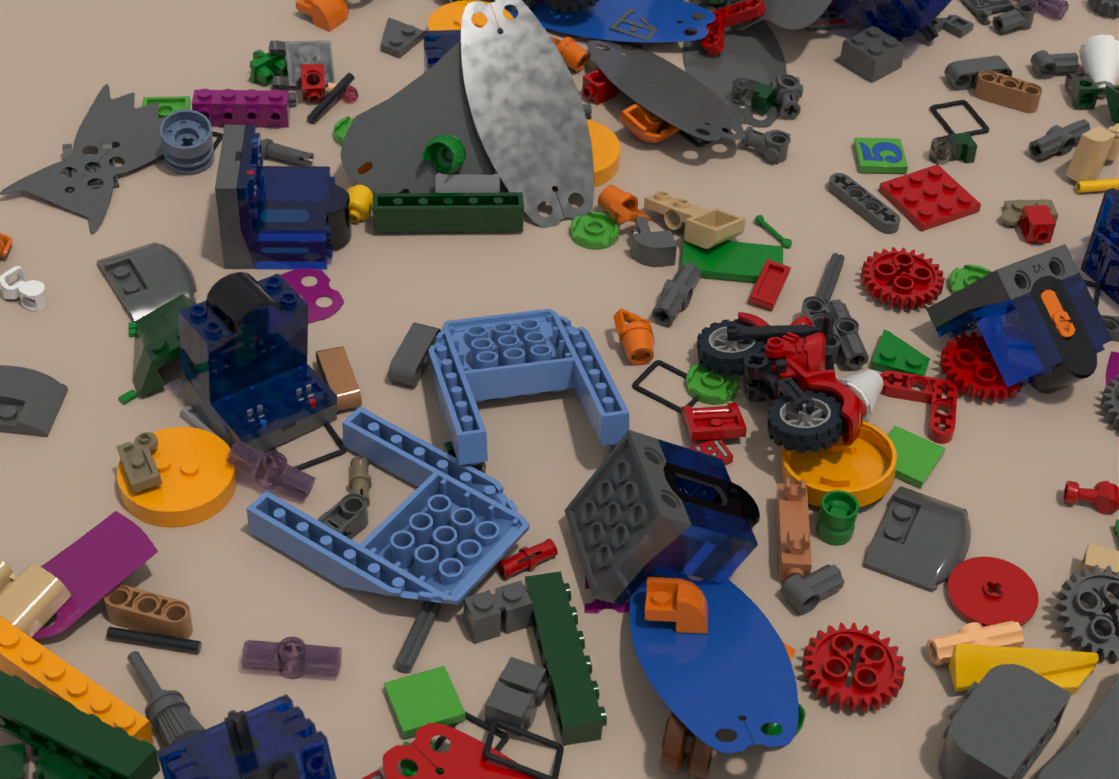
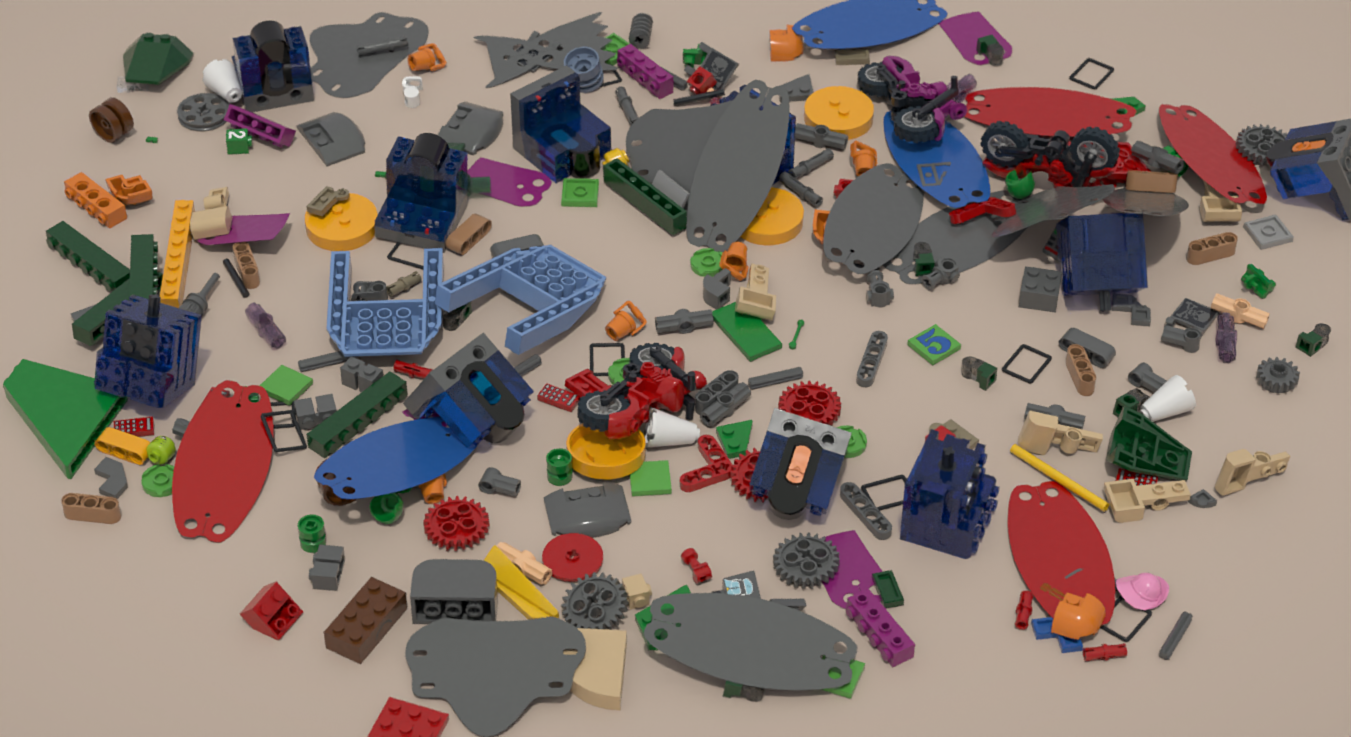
camera: 55 degrees right, 0 degrees up
clear purple piece [226,440,316,500] -> none
green hair [422,135,466,174] -> none
orange brick [645,577,708,634] -> none
red tile [748,259,791,311] -> none
nougat brick [774,478,812,583] -> none
red plate [879,164,981,232] -> none
none -> bright green tile [561,178,599,207]
none -> dark grey piece [629,13,653,49]

